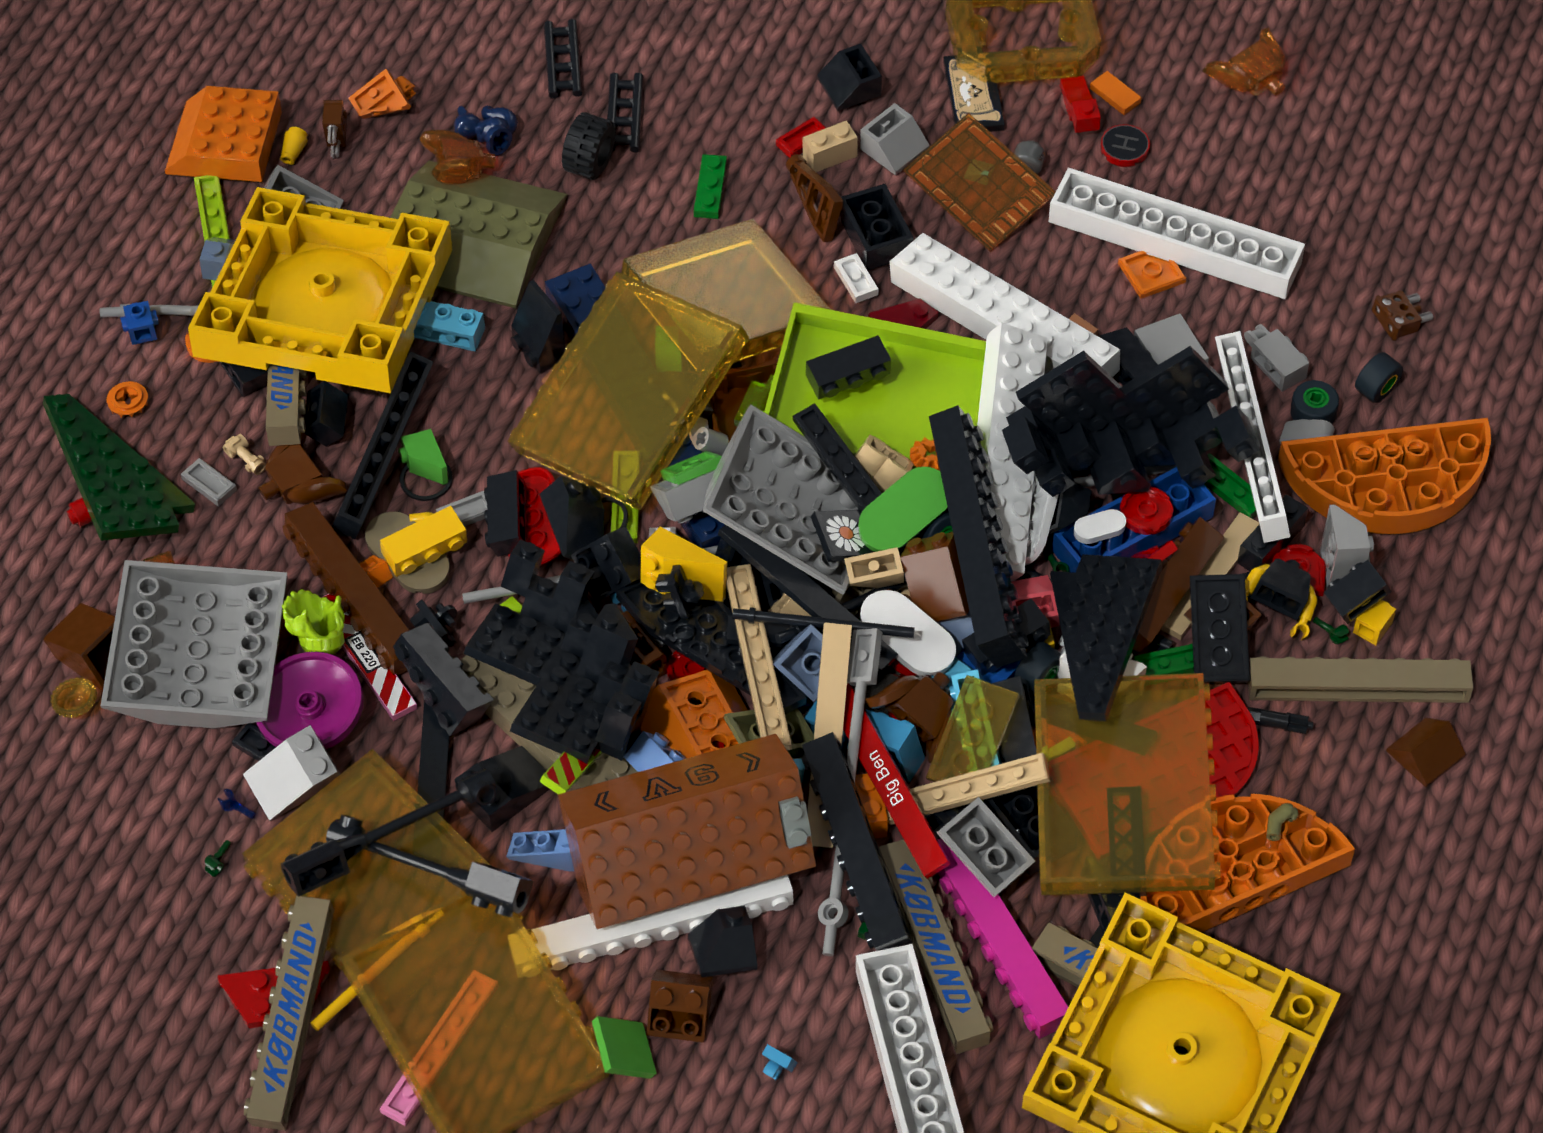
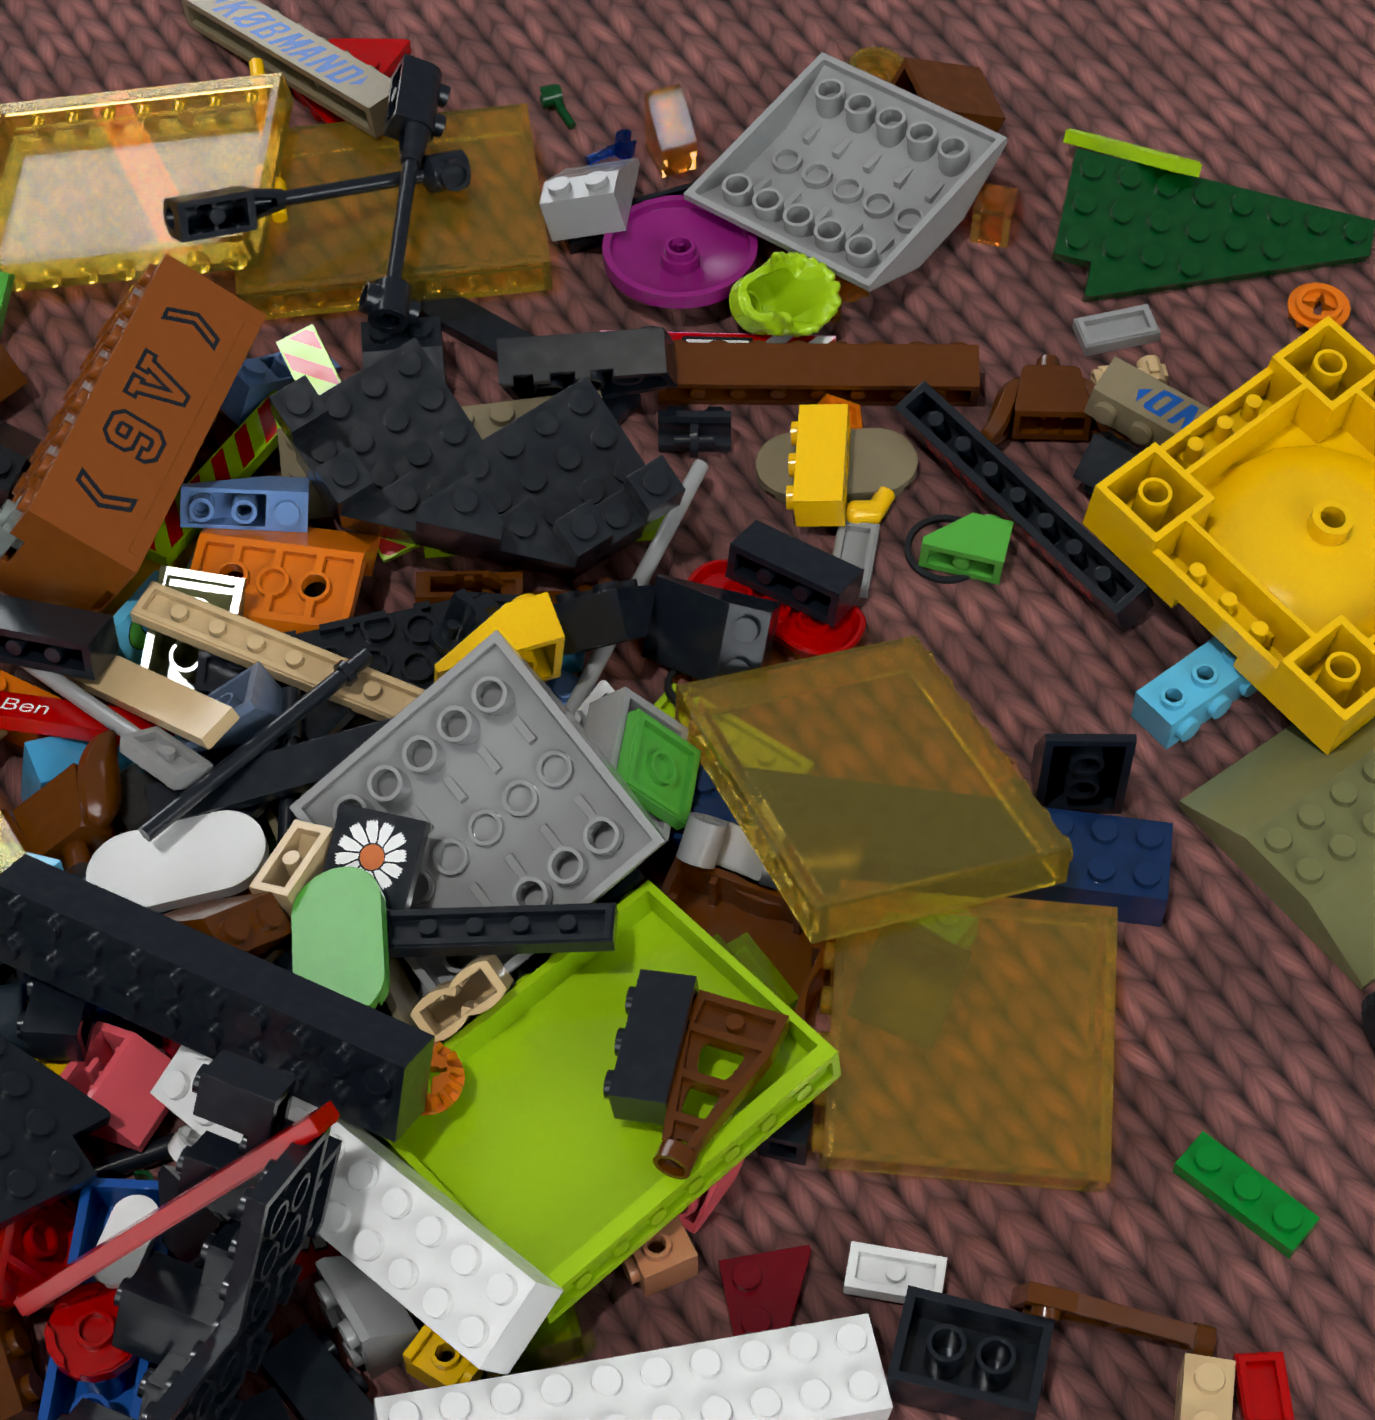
camera: 125 degrees right, 0 degrees up
none -> red tile [13,1100,341,1316]
none -> clear orange slope [644,83,697,178]
none -> reddish brown plate [653,989,790,1179]
none -> lime tile [1063,128,1202,177]

